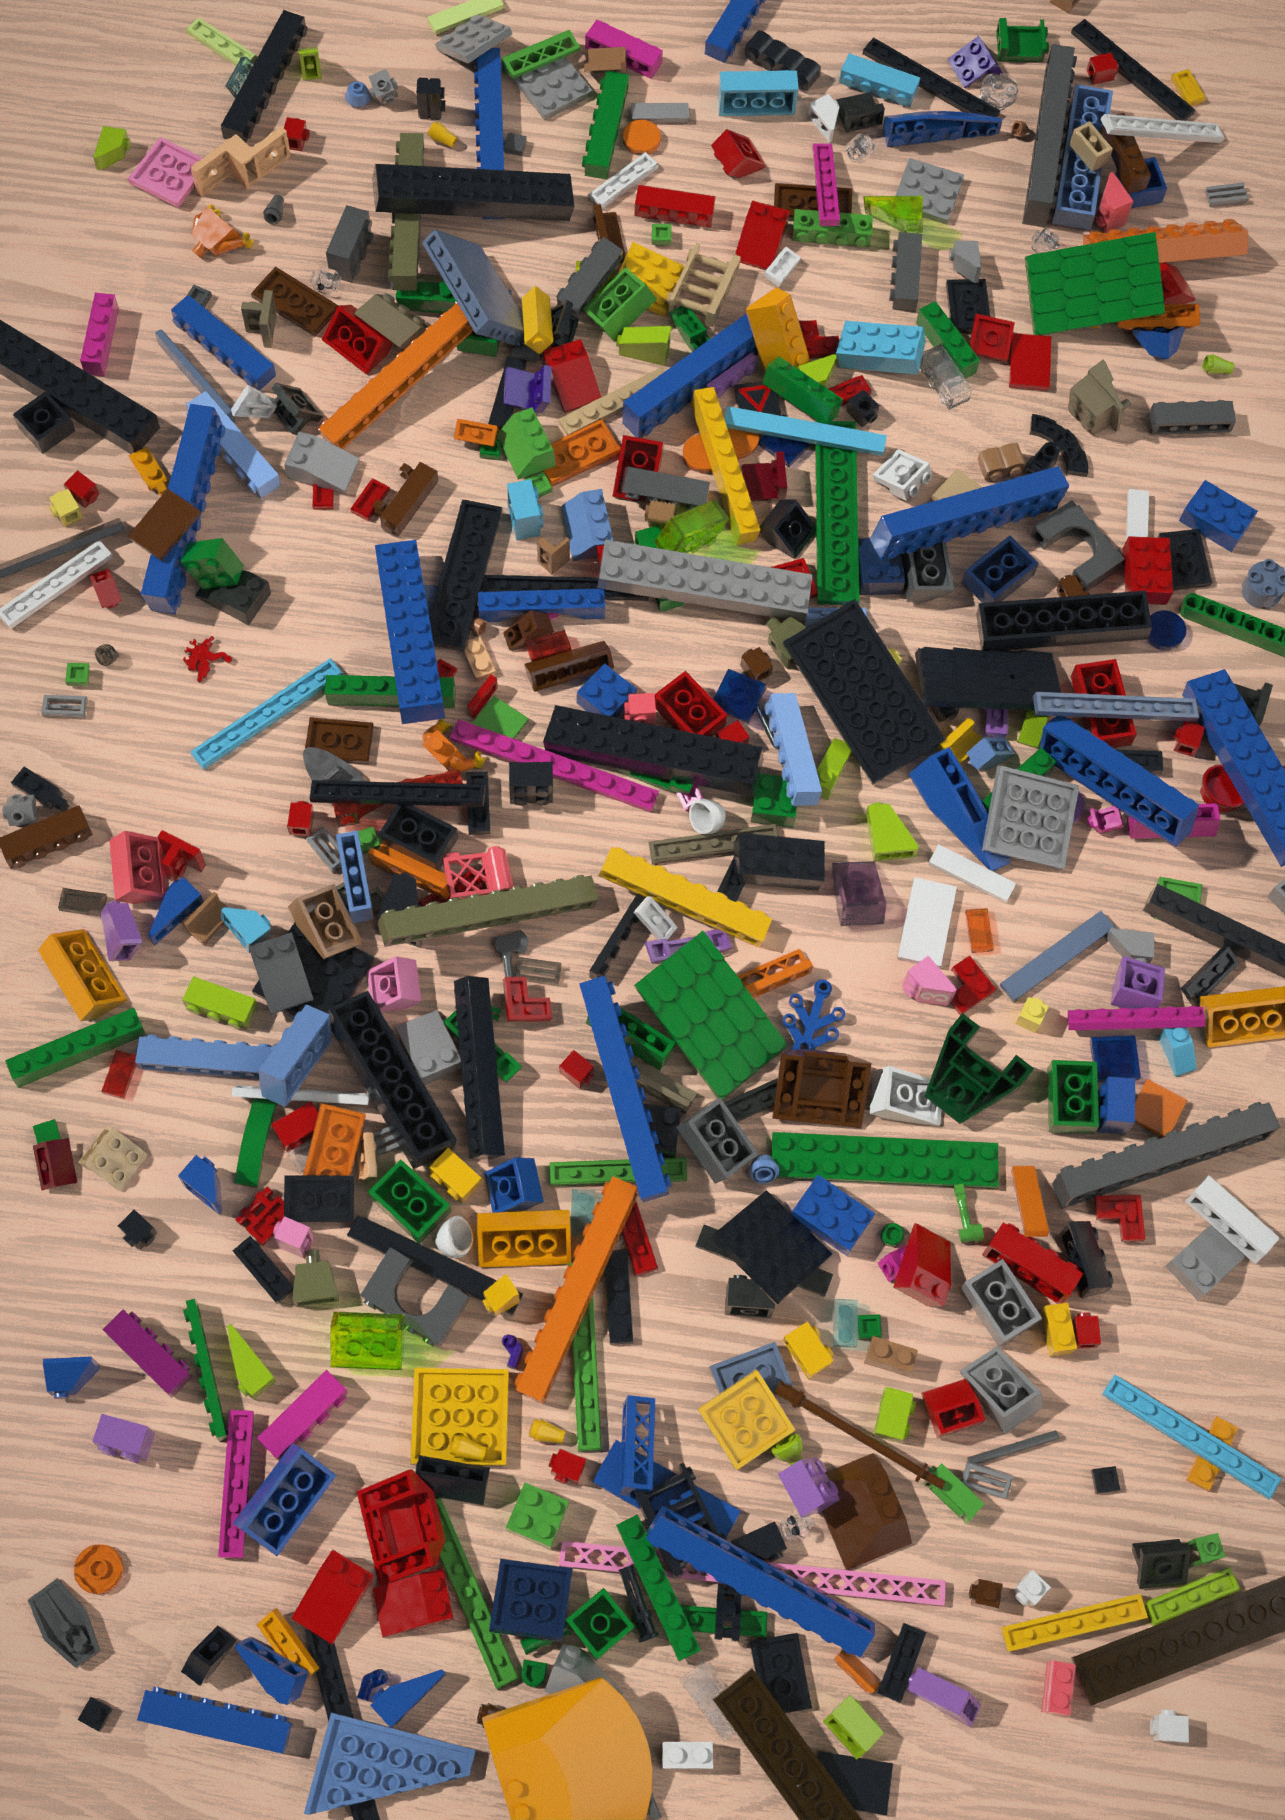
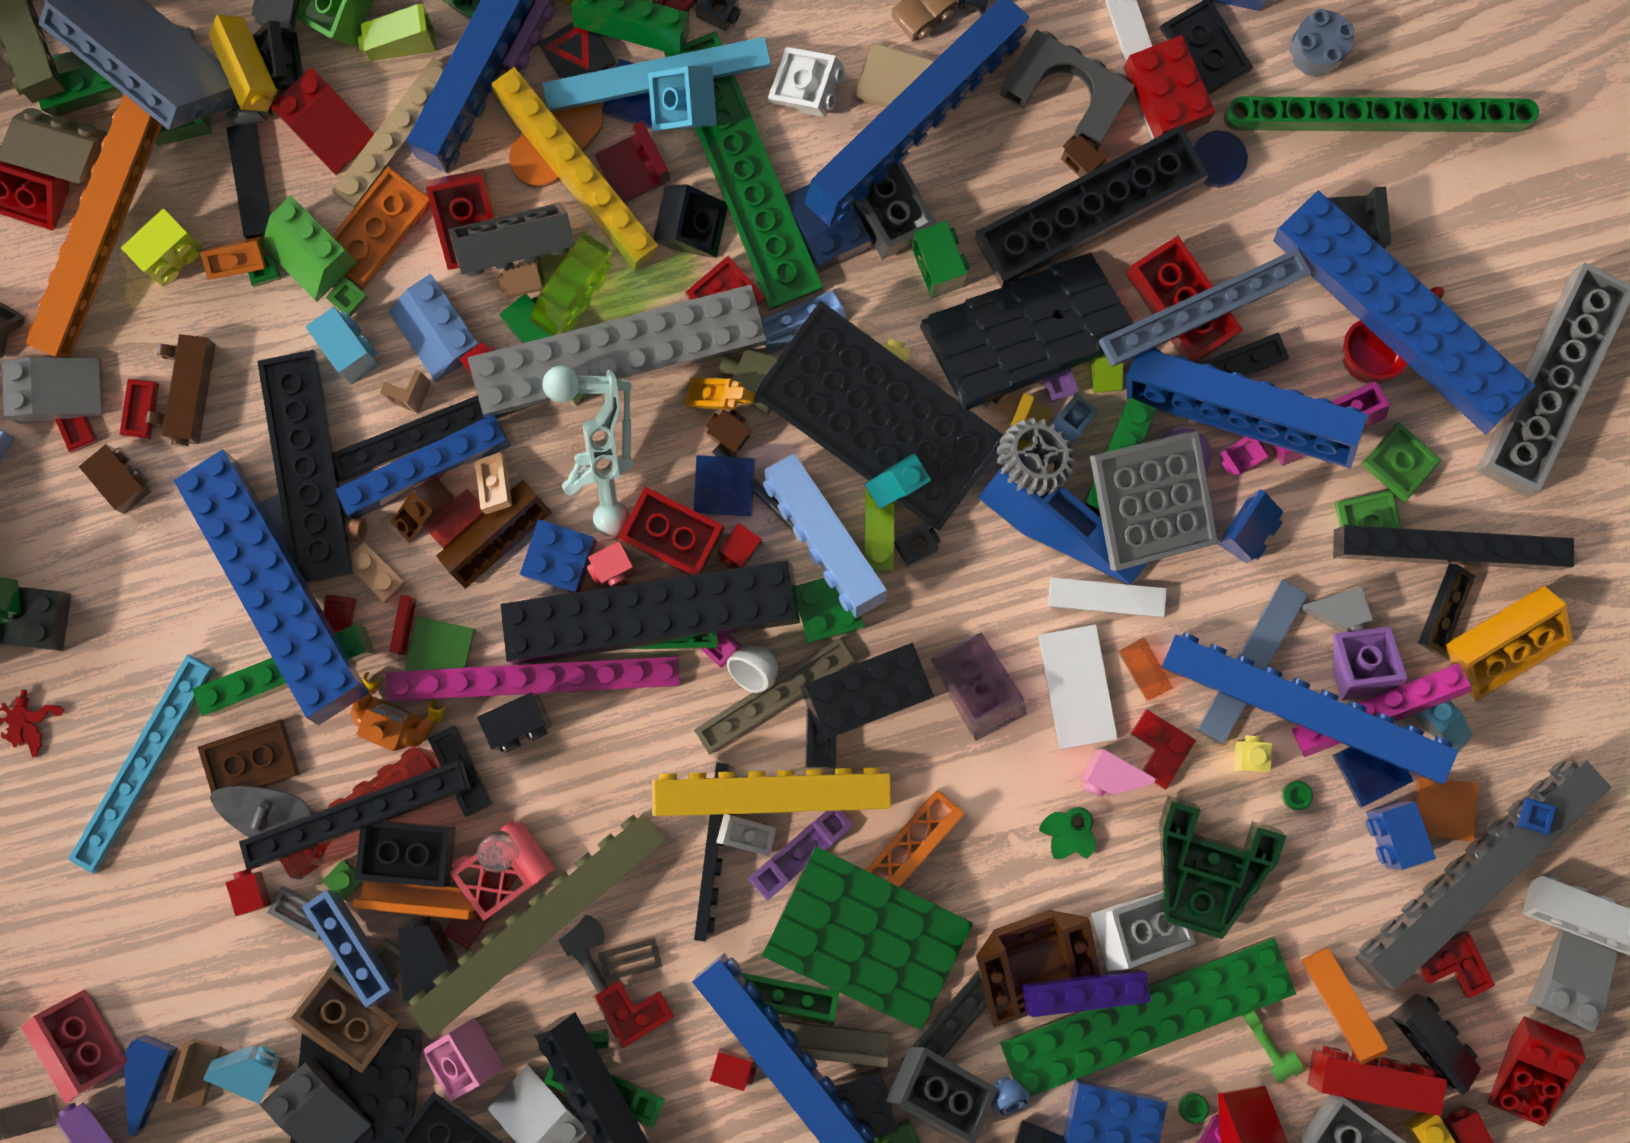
camera: 20 degrees left, 15 degrees up
red bracket [157,830,206,882] -> none
dark purple bracket [503,365,552,413] -> none
blue plant [782,980,845,1050] -> none
lime slope [866,802,919,861] -> none
dark blue brick [962,535,1039,603] -> none
green brick [1047,1060,1099,1134] -> none
red brick [1173,721,1205,757] -> none
none -> reddish brown brick [78,444,151,514]
none -> neon yellow brick [121,208,204,286]
none -> light nougat plate [475,452,512,514]
none -> clear head [477,830,520,873]
none -> light aqua piece [542,365,633,537]
none -> medium azure slope [648,66,717,131]
none -> light orange hinge [684,378,755,410]
none -> teal arch [864,453,931,509]
none -> black brick [894,524,941,568]
none -> green brick [911,220,969,299]
none -> light grey gear [997,418,1076,496]
none -> dark purple brick [1022,969,1151,1017]
none -> green plate [1039,807,1096,859]
none -> blue brick [1162,632,1458,785]
none -> blue slope [1218,489,1283,563]
none -> green tile [1281,781,1313,810]
none -> bright green tile [1361,422,1442,502]
none -> red slope [1488,1016,1586,1127]
none -> blue tile [1517,798,1557,835]

